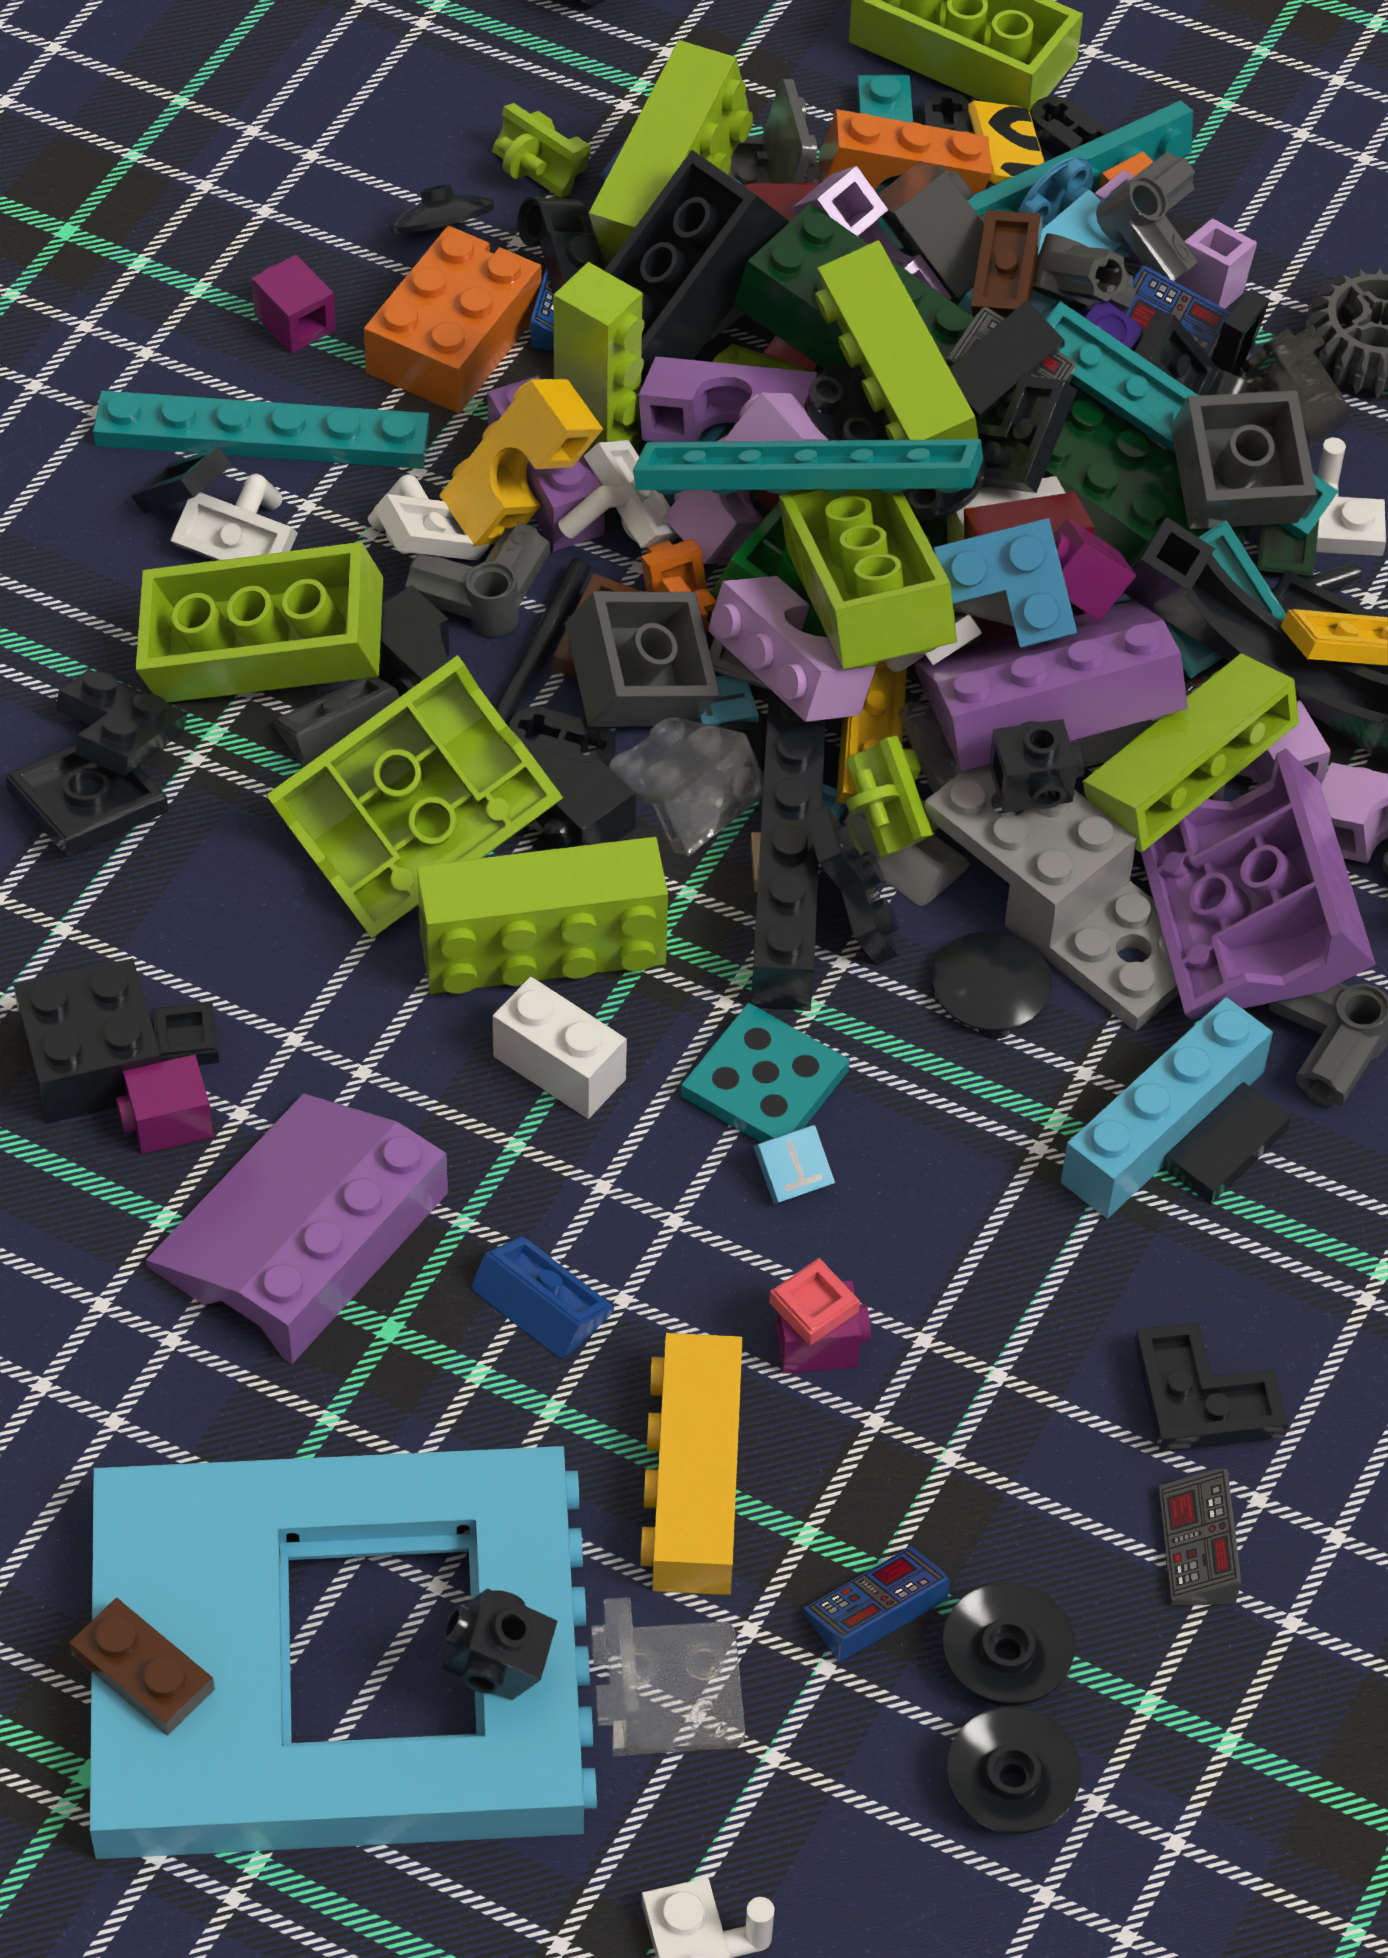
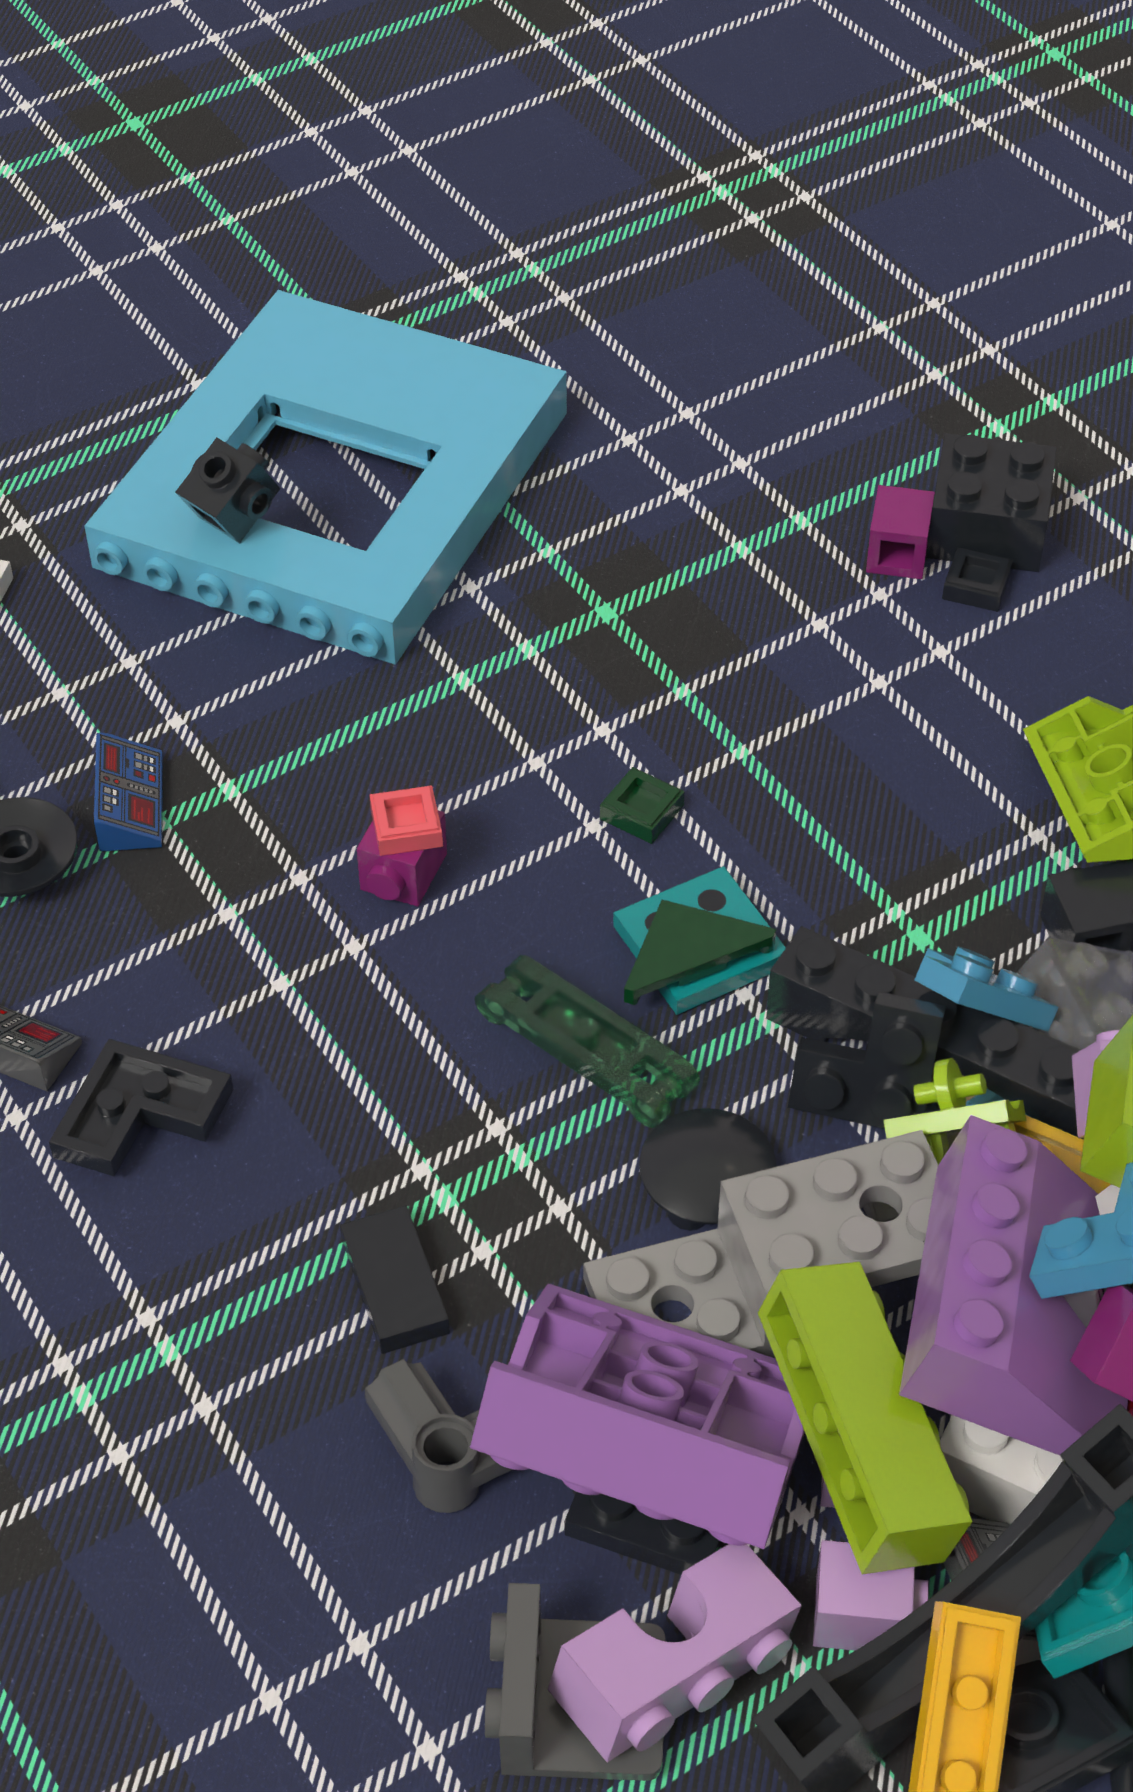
camera: 120 degrees right, 5 degrees down
reddish brown plate [69,1597,215,1736] -> none
medium lavender piece [145,1093,448,1364] -> none
lime brick [417,837,668,994] -> none
blue slope [472,1236,614,1359] -> none
white brick [493,976,627,1119] -> none
clear bracket [591,1598,745,1756] -> none
yellow brick [640,1333,742,1595] -> none
medium azure tile [753,1125,835,1204] -> none
black brick [989,719,1084,813] -> none
medium azure brick [1061,997,1273,1219] -> none
none -> clear green plate [474,955,700,1128]
none -> dark green tile [600,767,685,844]
none -> dark green tile [624,899,776,1005]
none -> dark azure plate [914,946,1059,1032]

